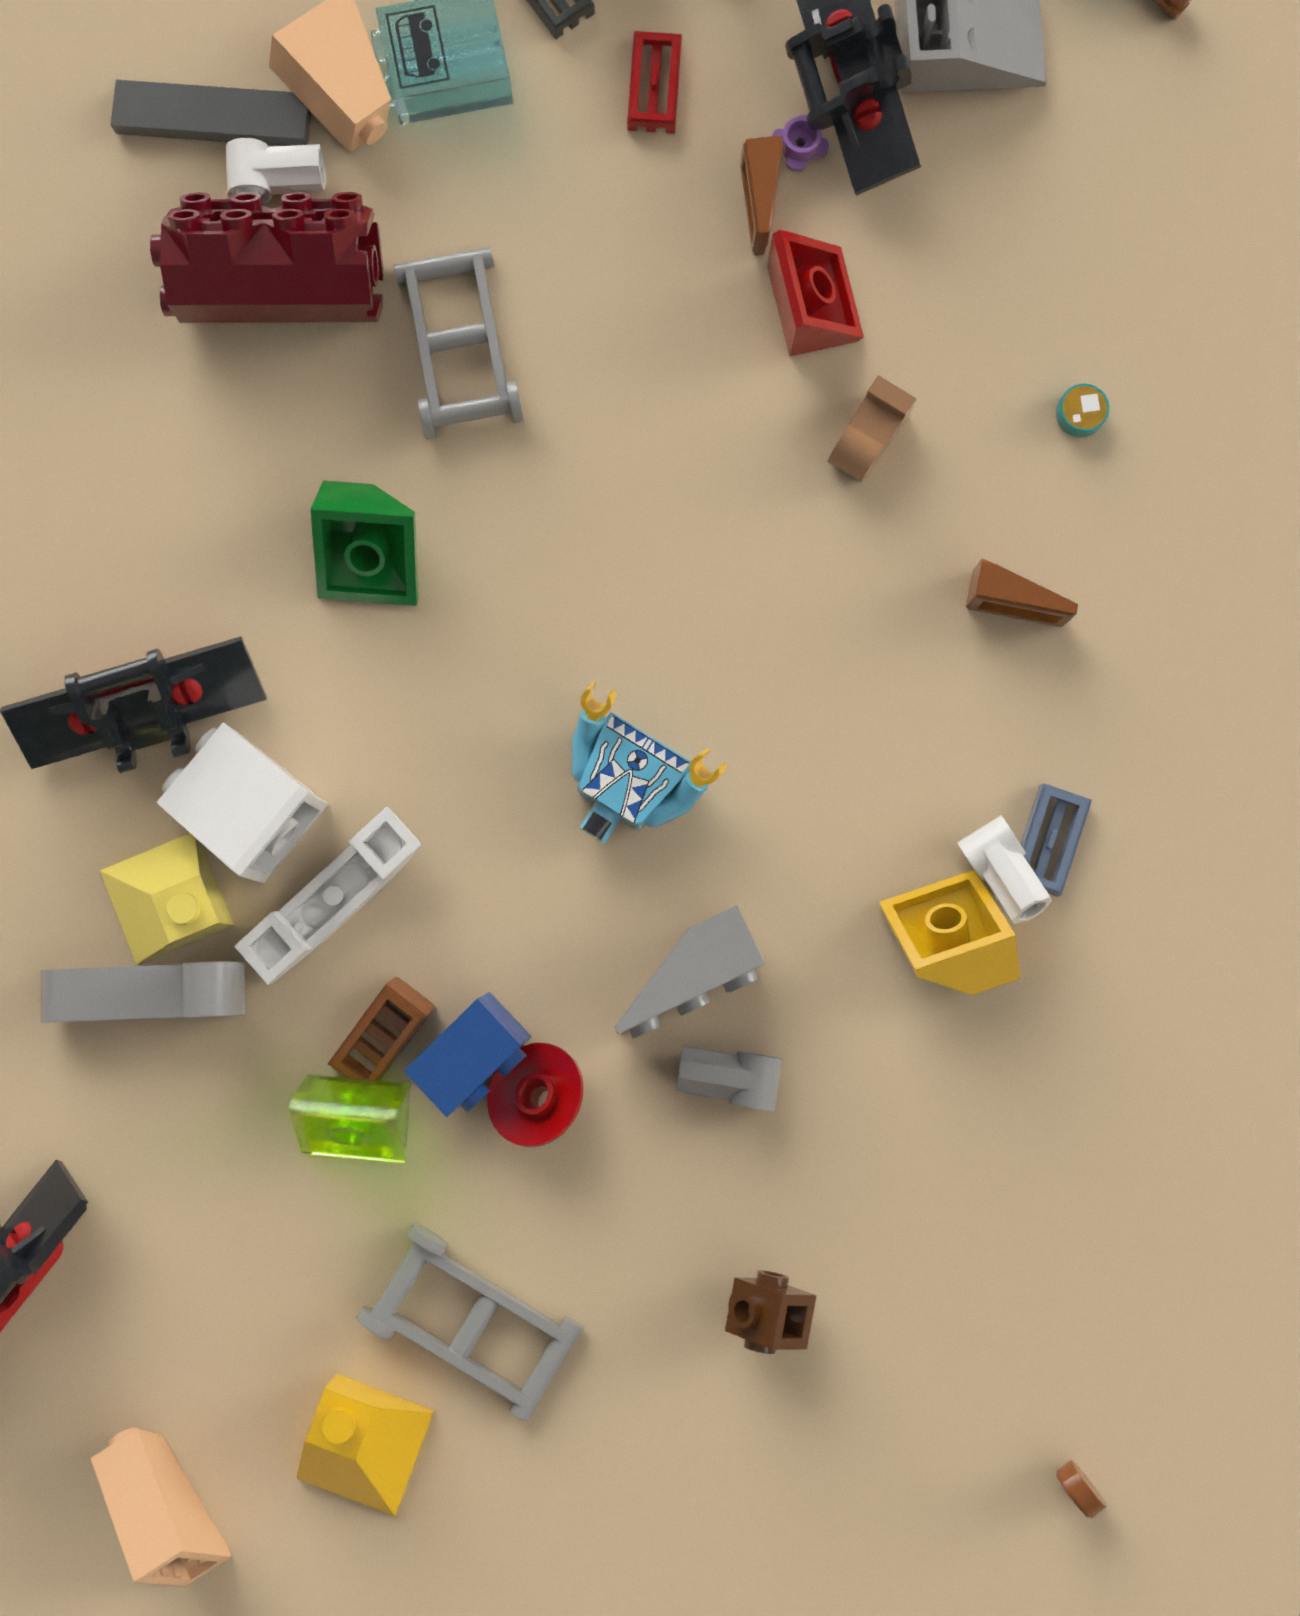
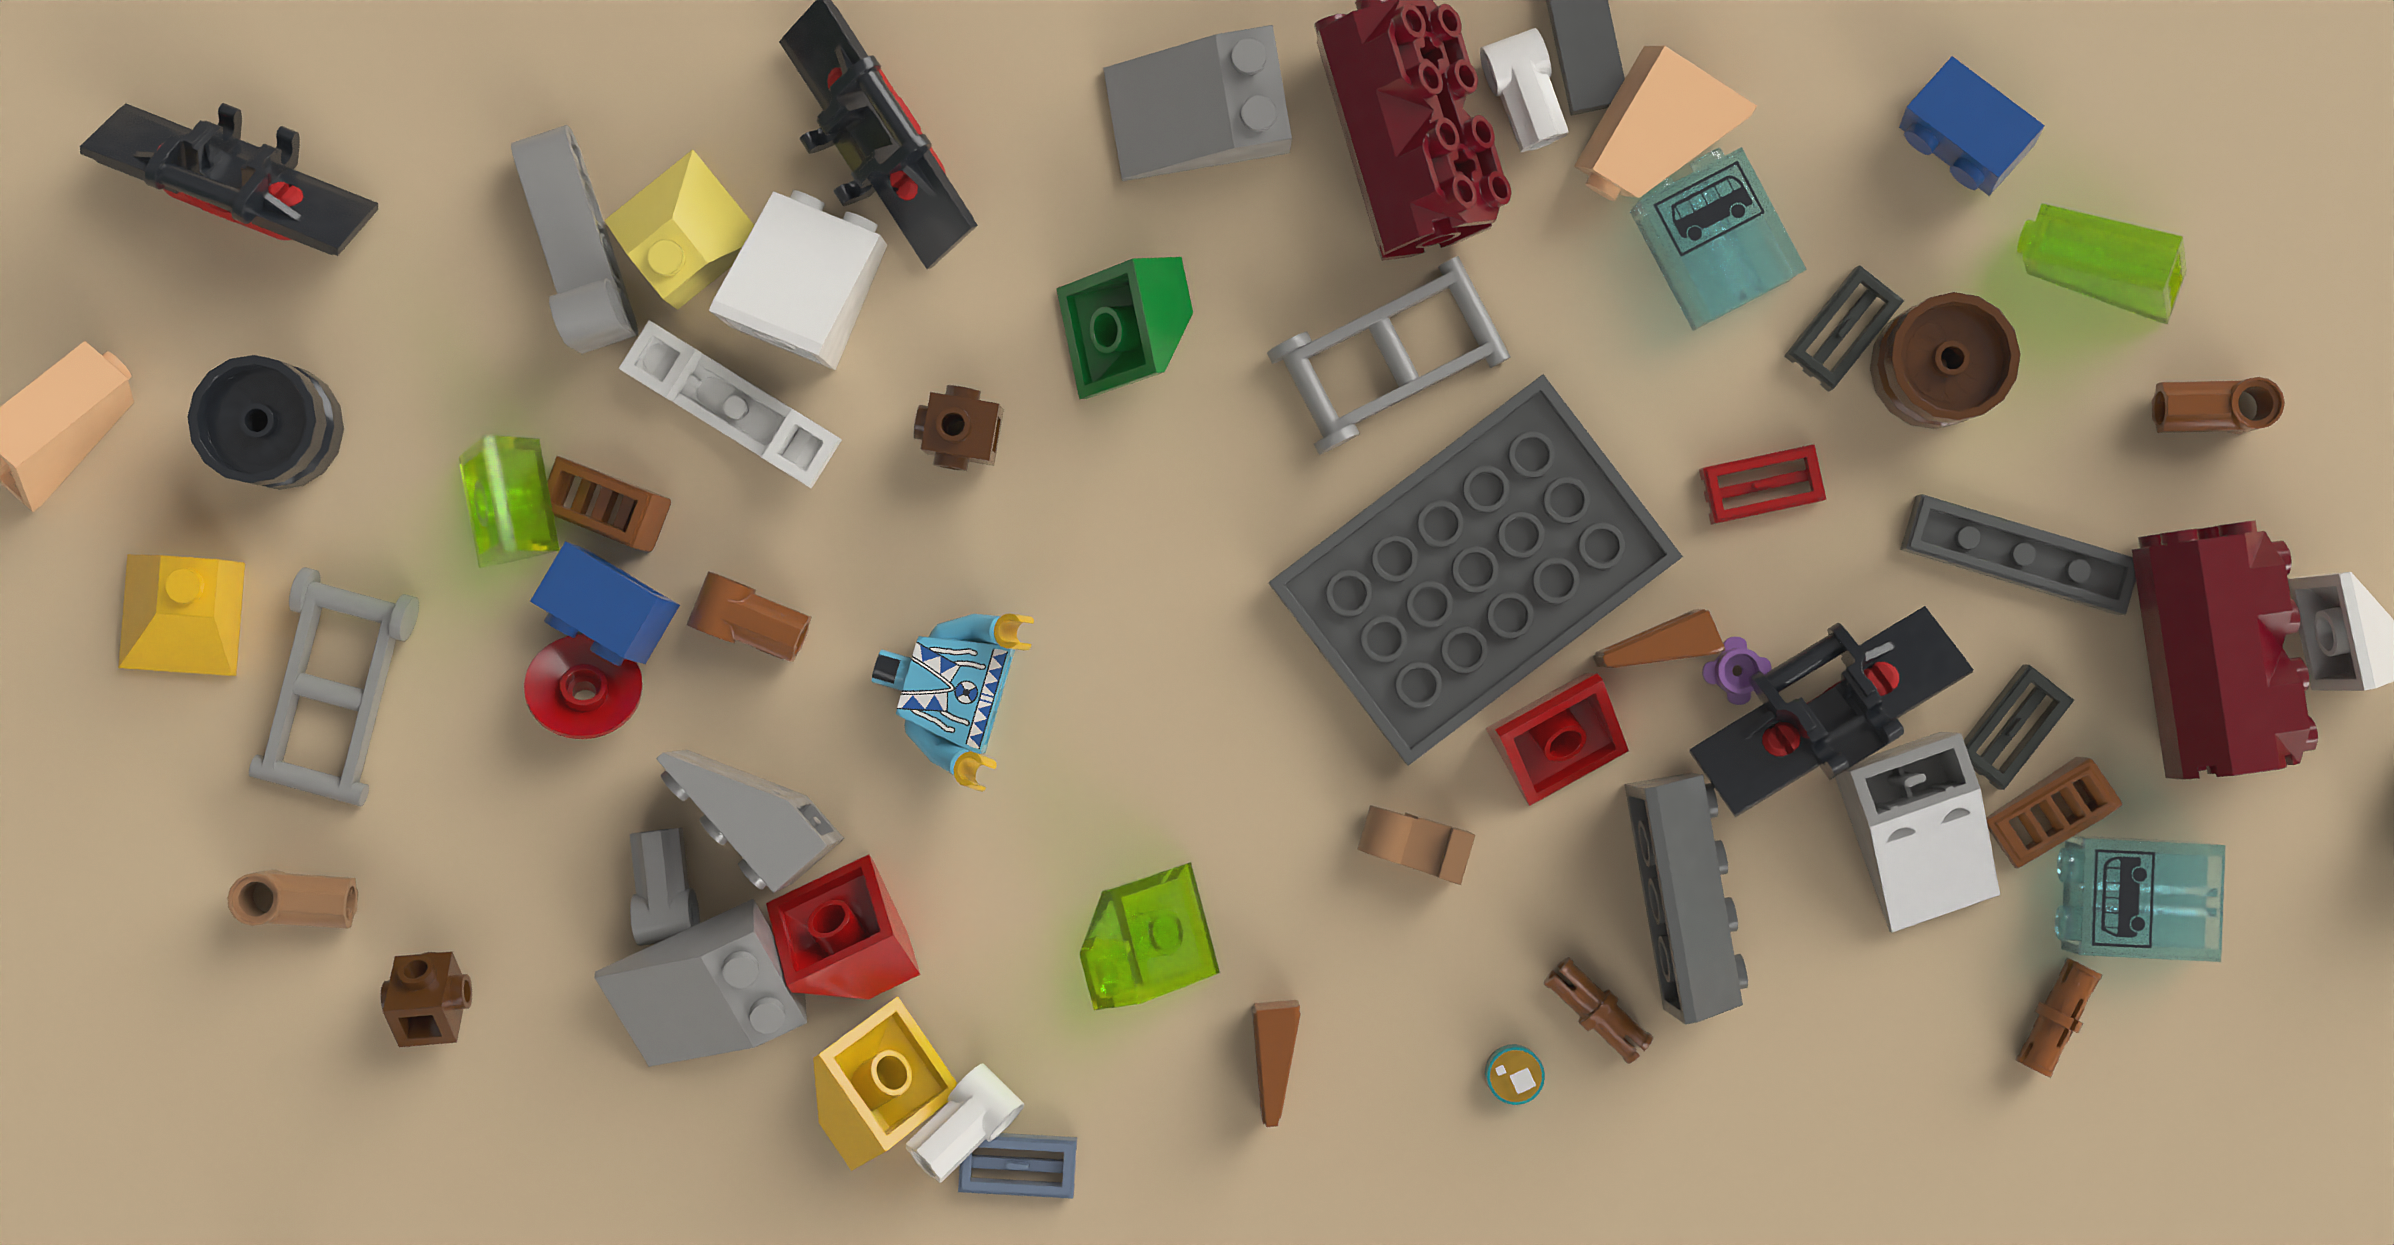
camera: 80 degrees right, 5 degrees up
none -> black wheel [187,355,344,490]
none -> medium nougat piece [227,870,358,929]
none -> light grey slope [594,899,807,1067]
none -> dark orange piece [687,571,812,662]
none -> red slope [766,854,921,1000]
none -> reddish brown brick [914,385,1004,471]
none -> clear neon green slope [1079,862,1220,1010]
none -> light grey slope [1103,25,1292,181]
none -> dark grey plate [1268,374,1683,766]
none -> dark orange pin [1544,957,1653,1064]
none -> dark grey slope [1624,773,1748,1025]

